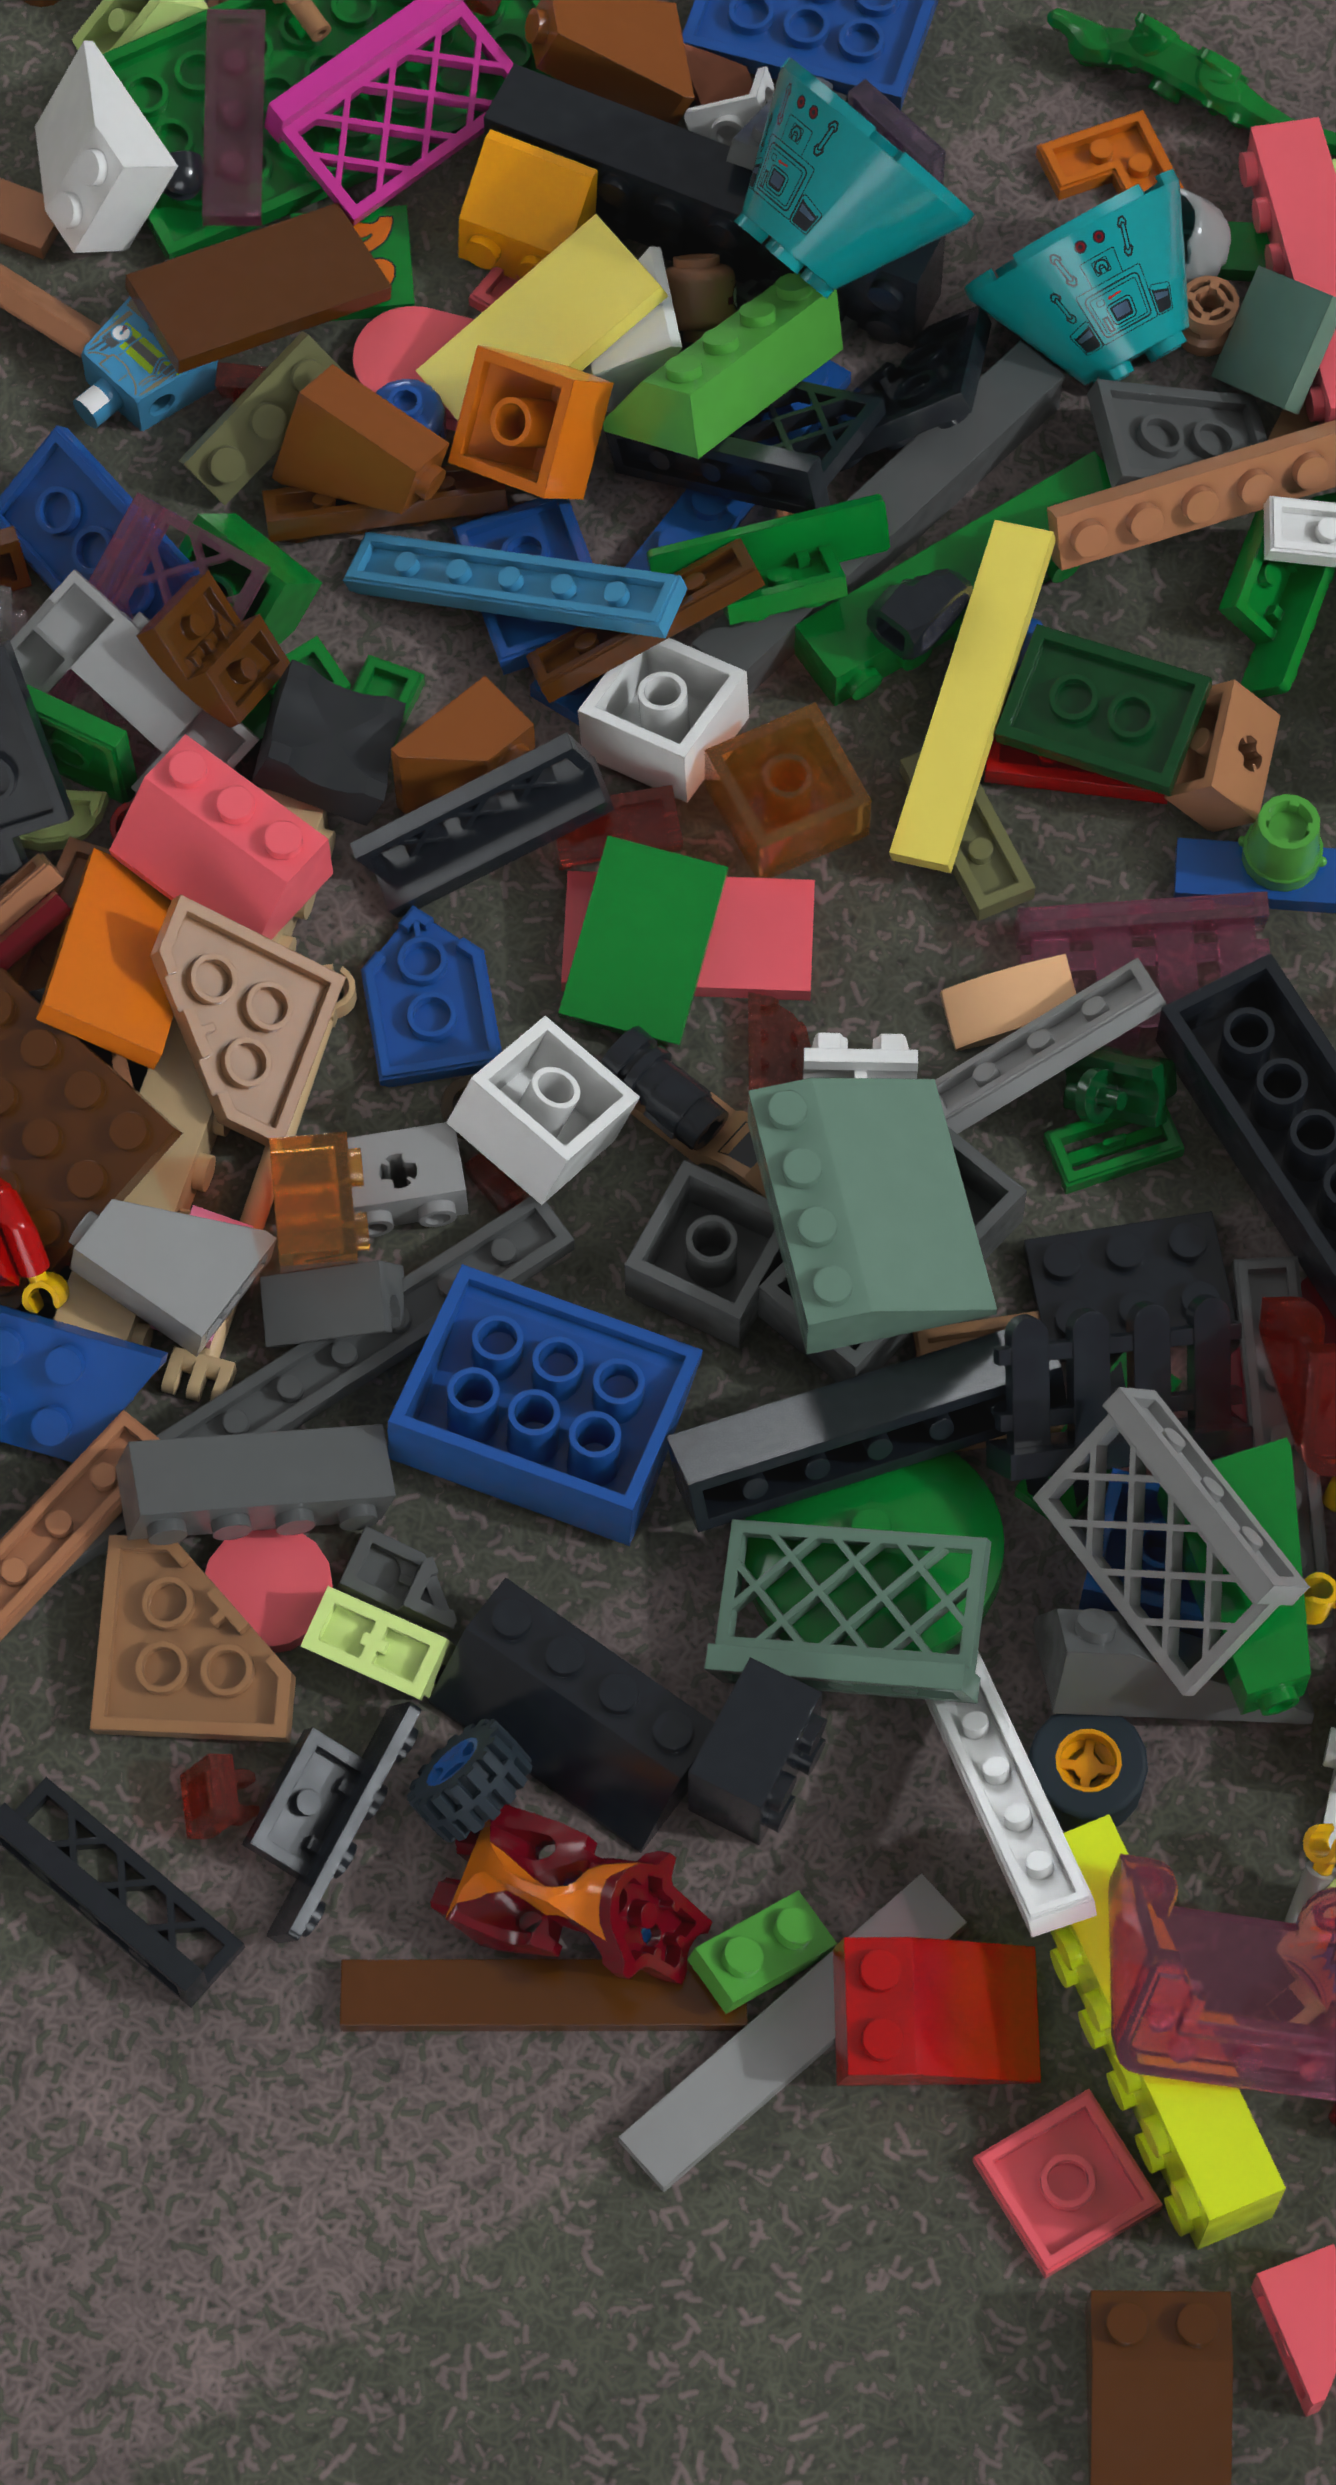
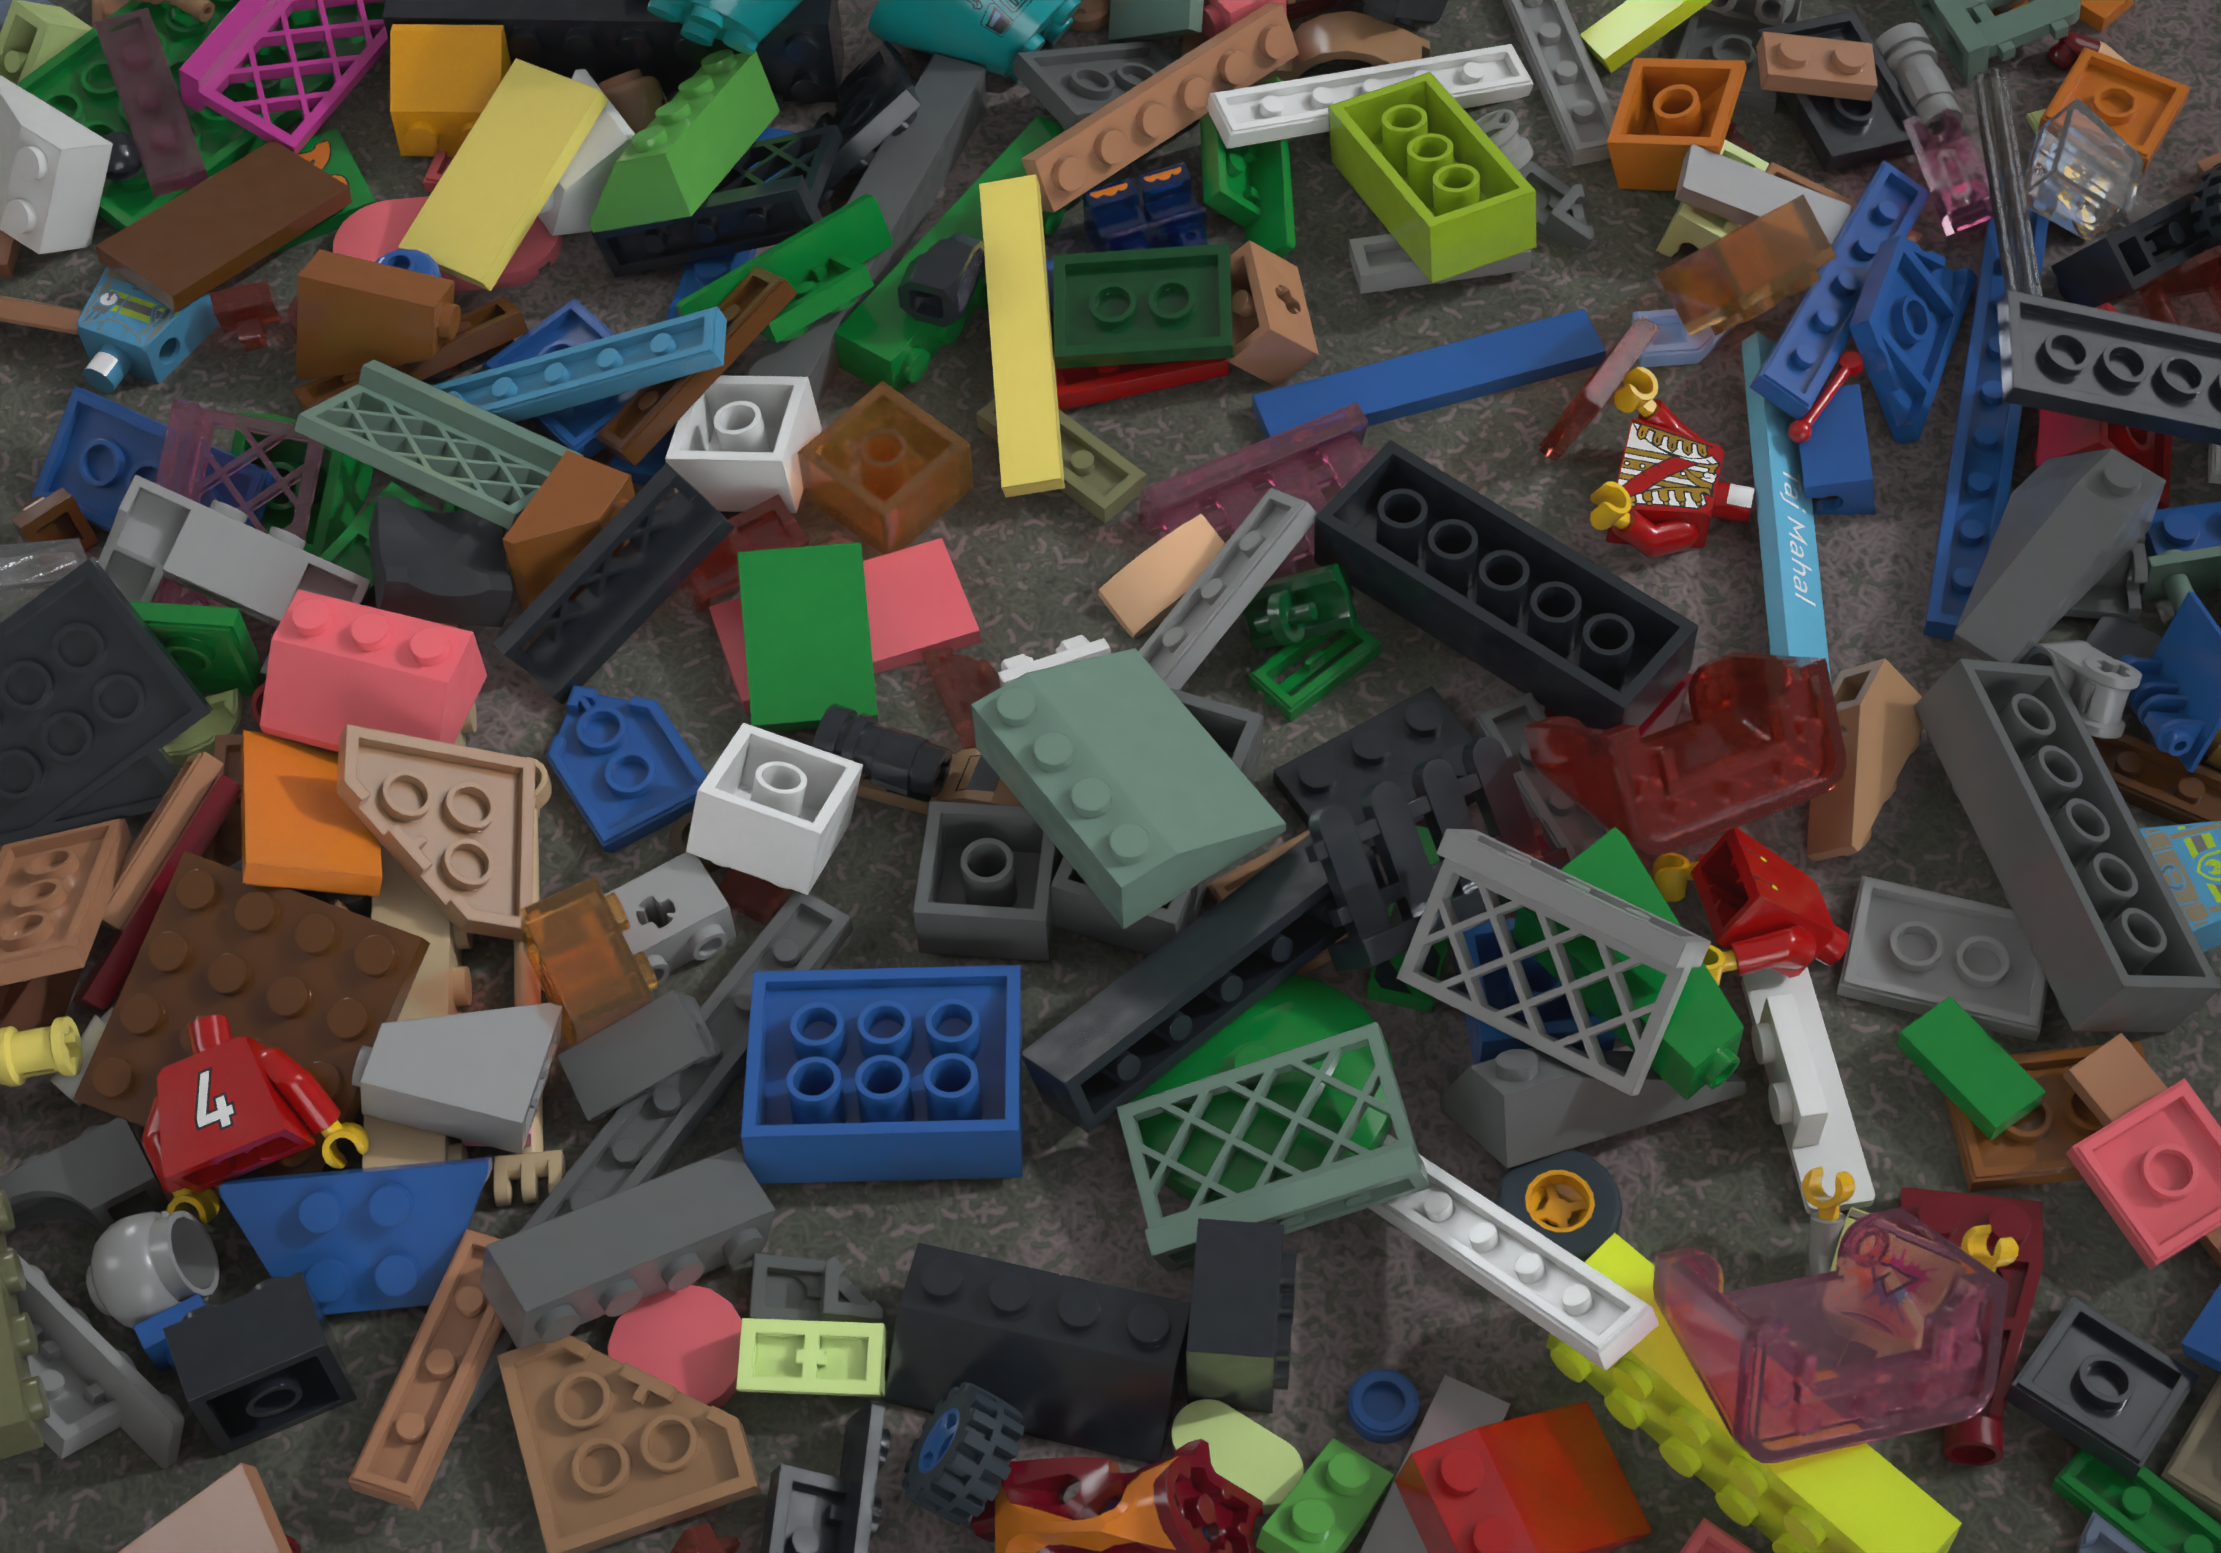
camera: 20 degrees left, 10 degrees down
reddish brown slope [136,570,290,728] -> none
olive plate [178,331,346,505] -> none
orange slope [448,345,614,500] -> none
bright green piece [1238,794,1327,892] -> none
none -> sand green fence [294,360,584,530]
none -> clear blue hips [1083,162,1208,252]
none -> yellowish green tile [1172,1399,1304,1514]
none -> blue tile [1347,1369,1419,1444]

